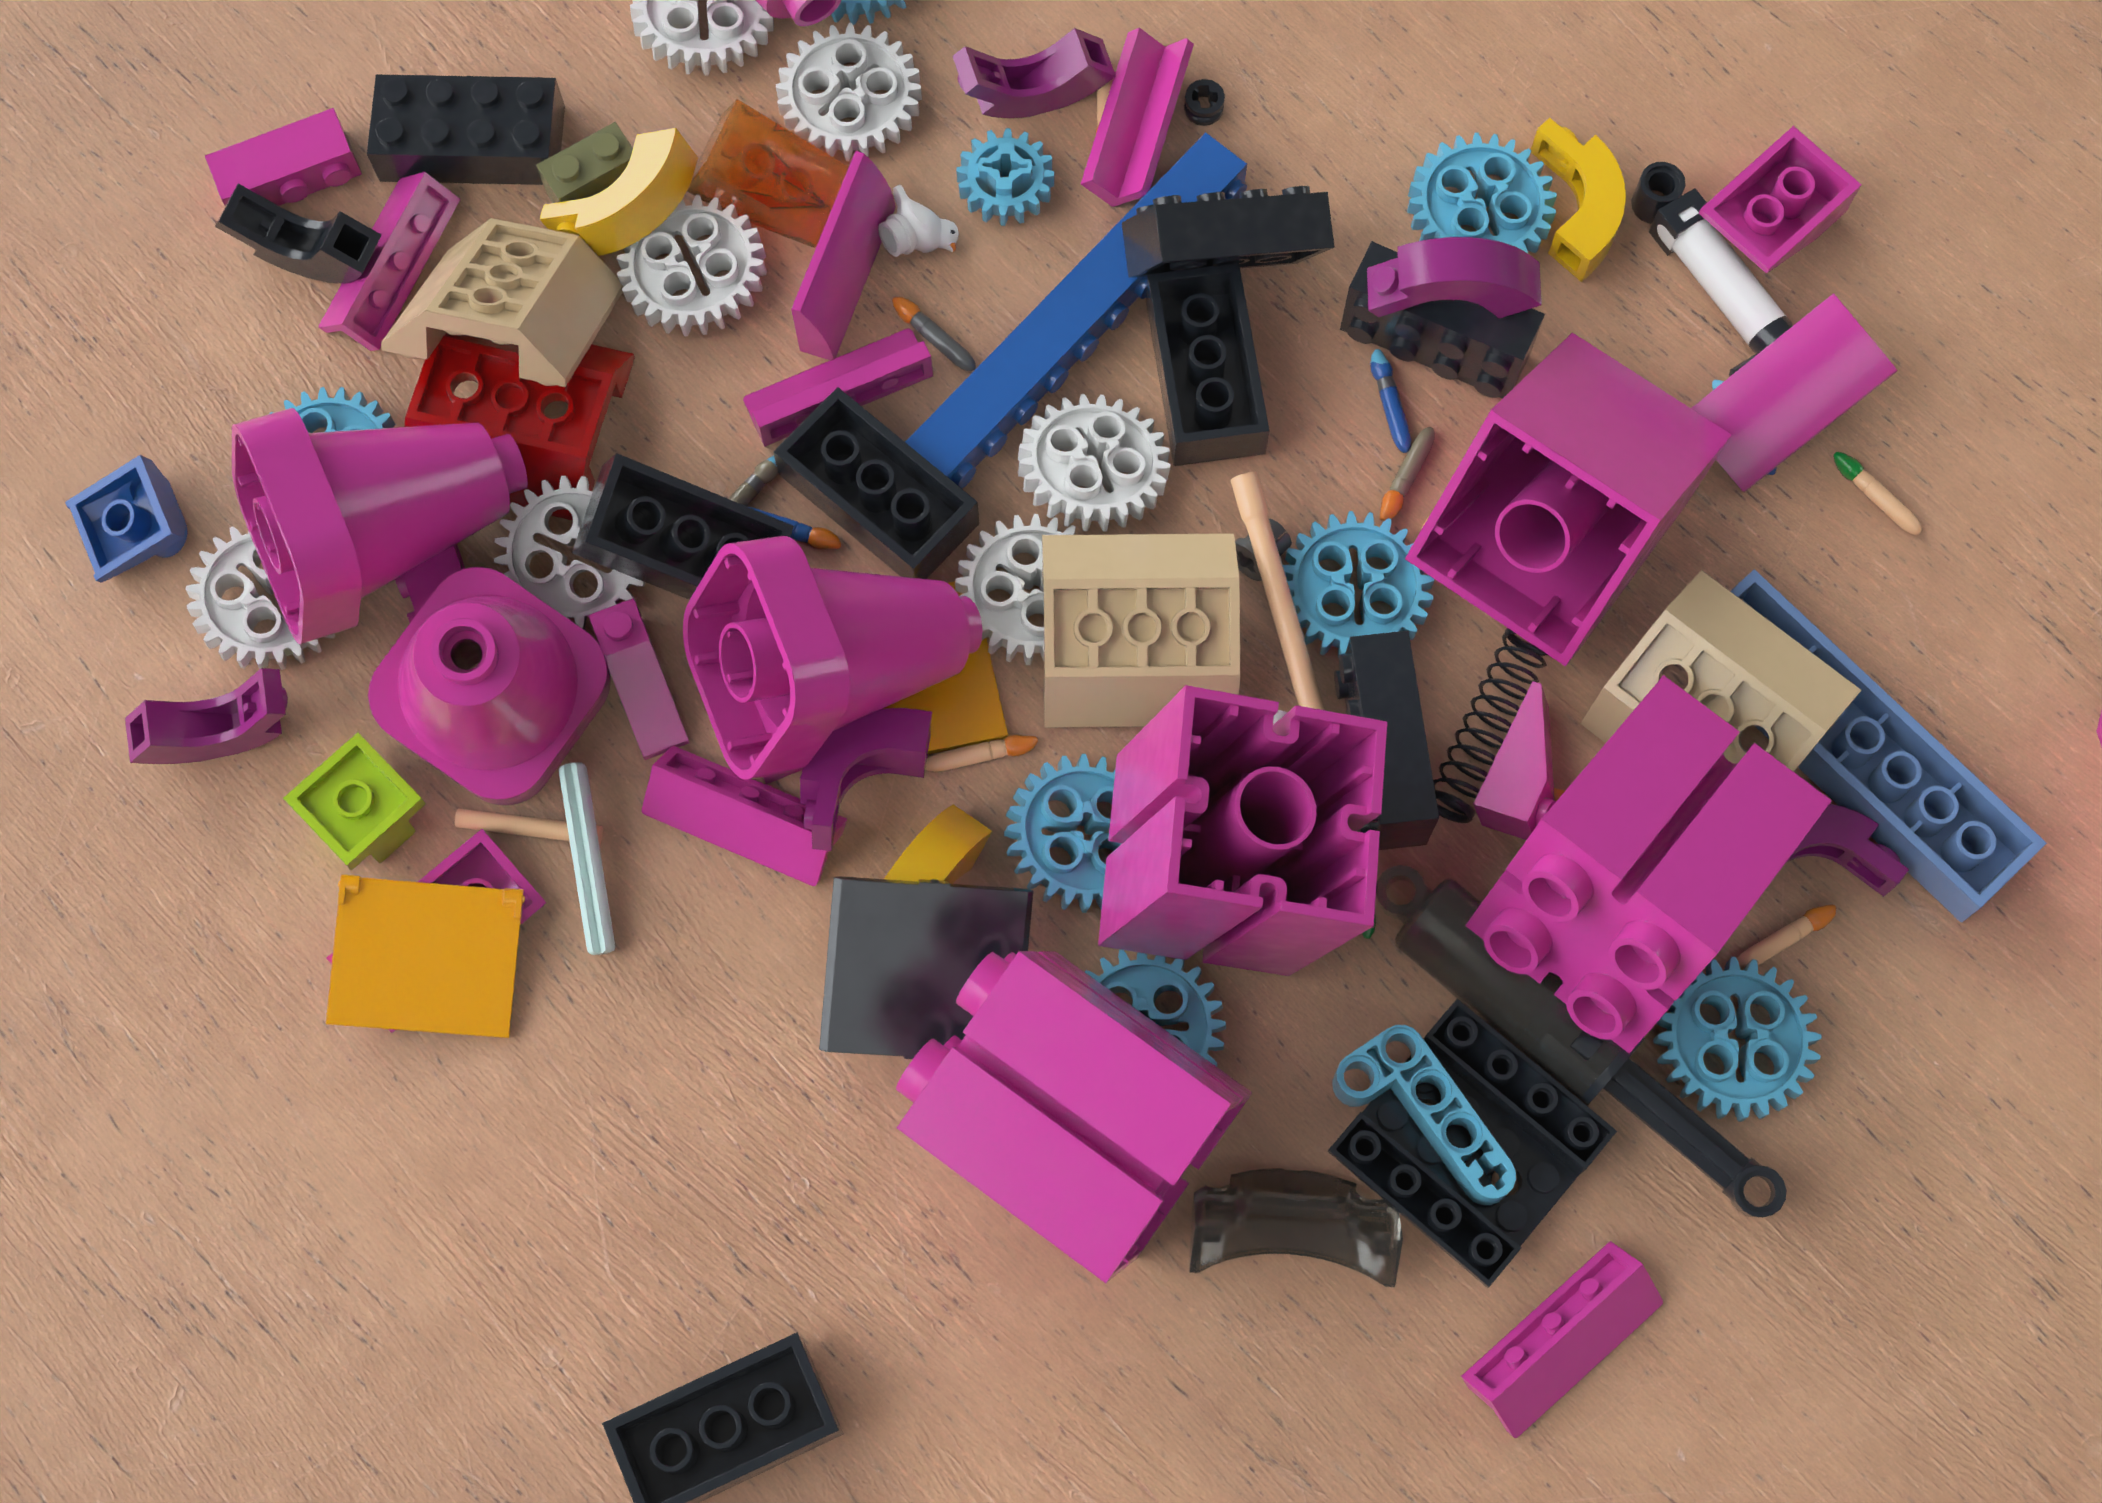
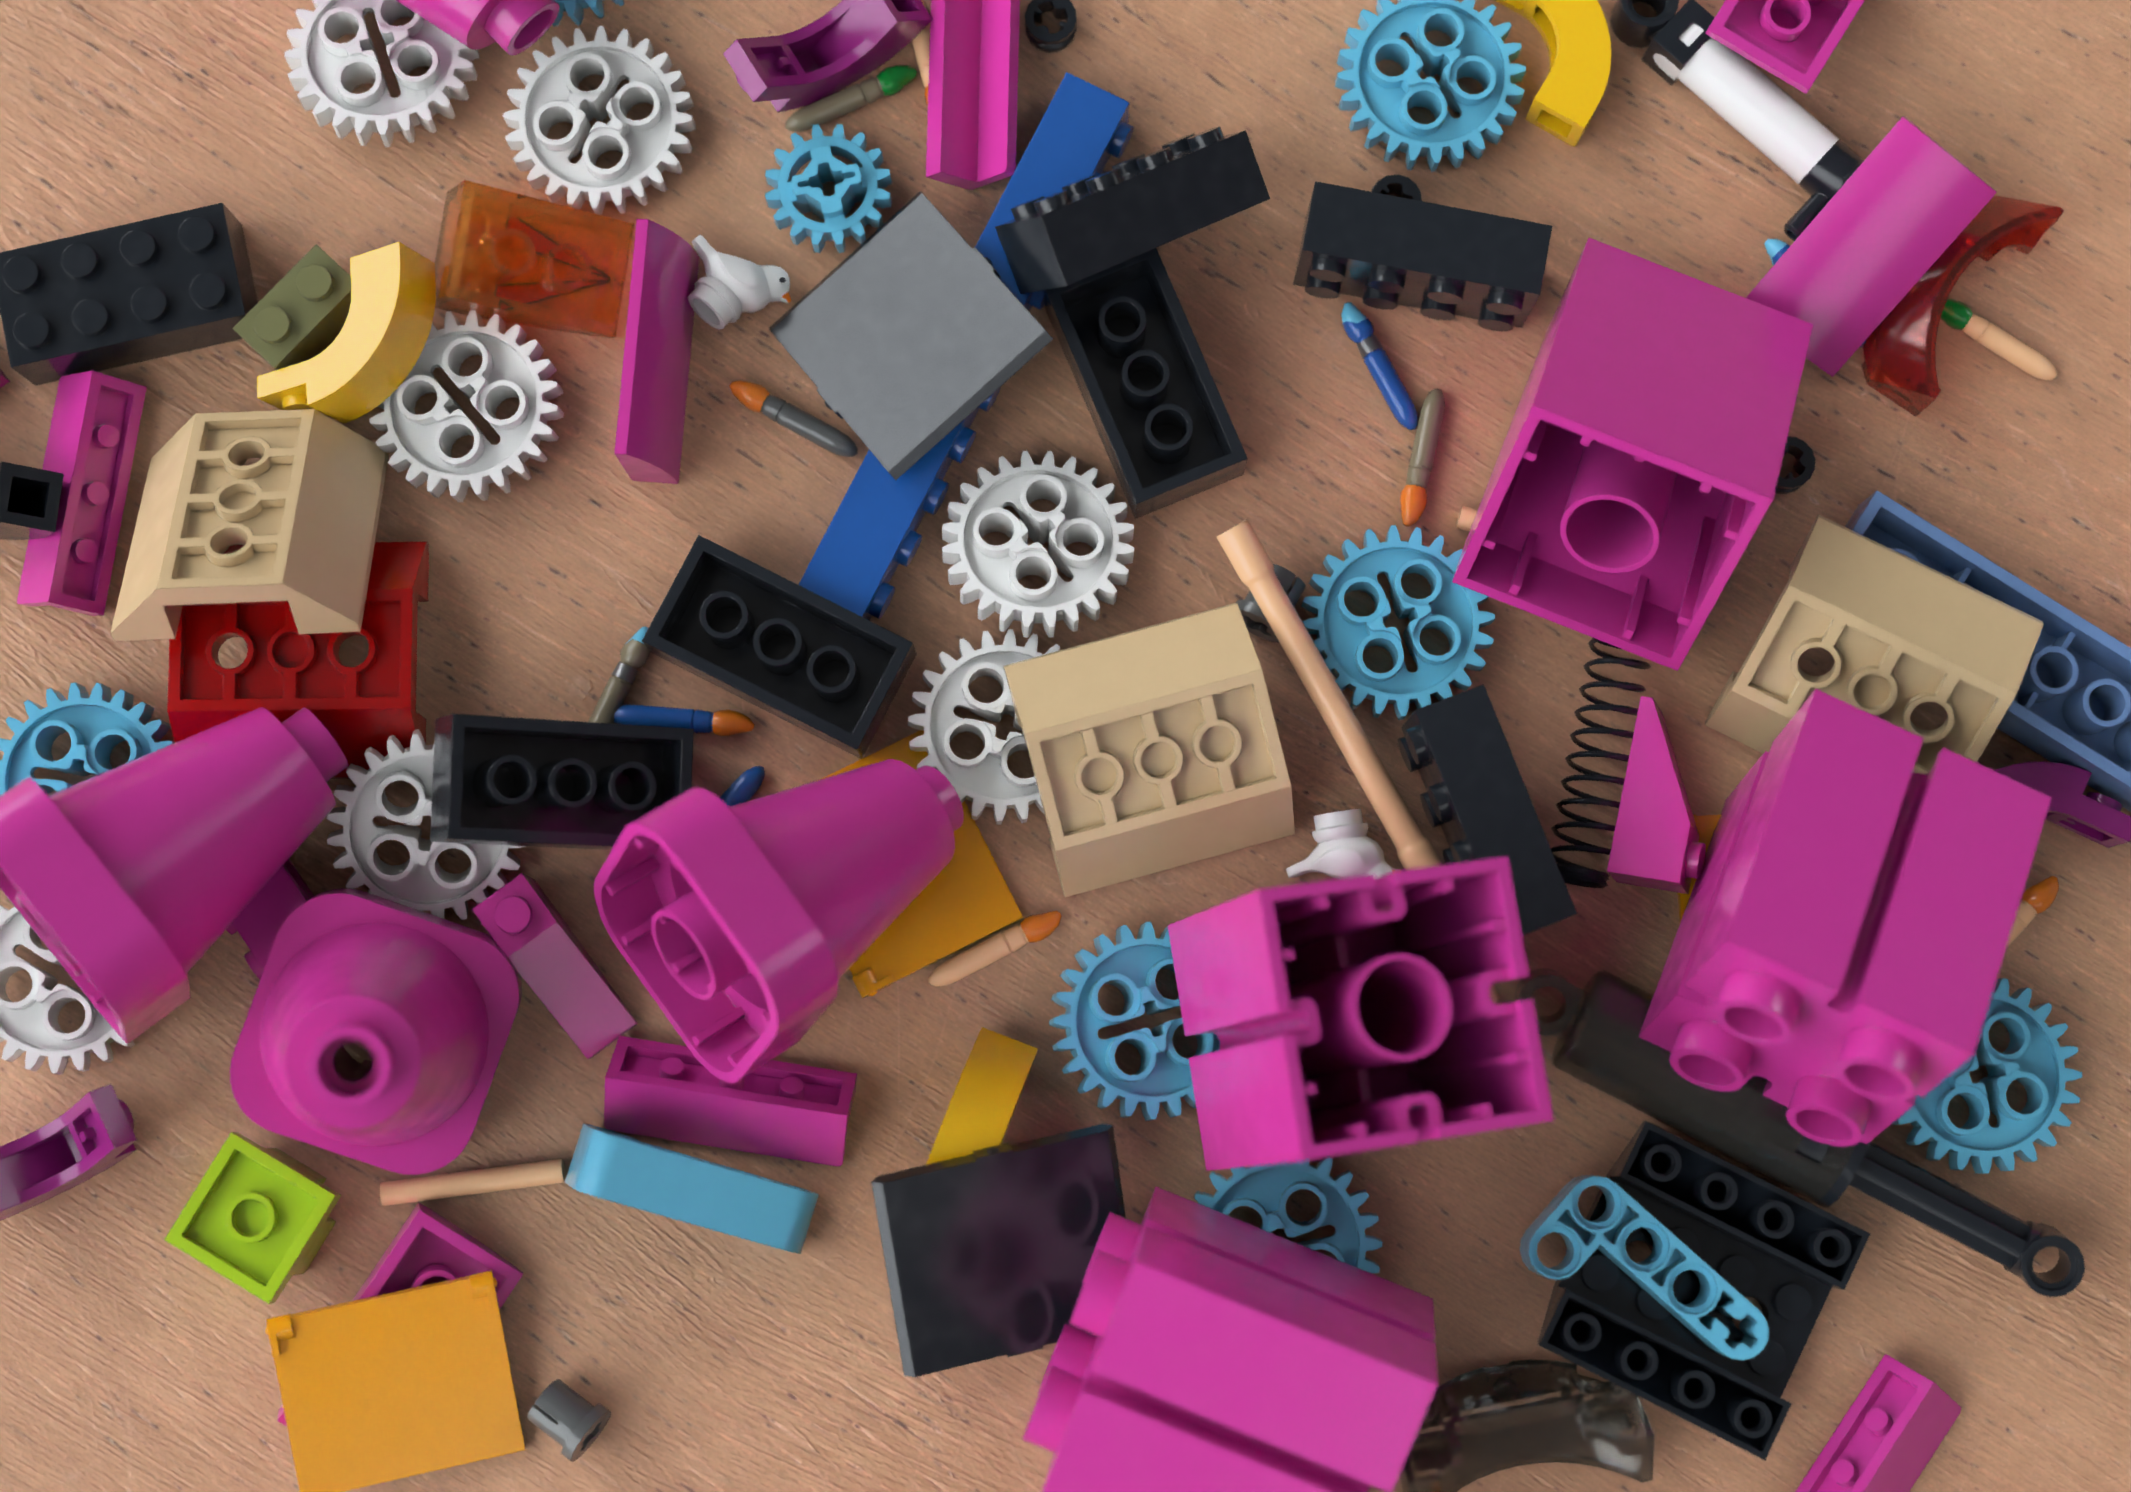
camera: 15 degrees left, 10 degrees up
light aqua axle [558,762,615,955] -> none
dark pink panel [743,328,933,447] -> none
magenta arch [800,708,932,851] -> none
magenta arch [1367,237,1542,318] -> none
none -> dark grey bush [527,1379,611,1462]
none -> medium azure beam [565,1123,819,1254]
none -> piece [769,191,1053,480]
none -> dark tan piece [785,65,918,132]
none -> black bush [1775,436,1815,494]
none -> clear red windscreen [1861,196,2064,417]

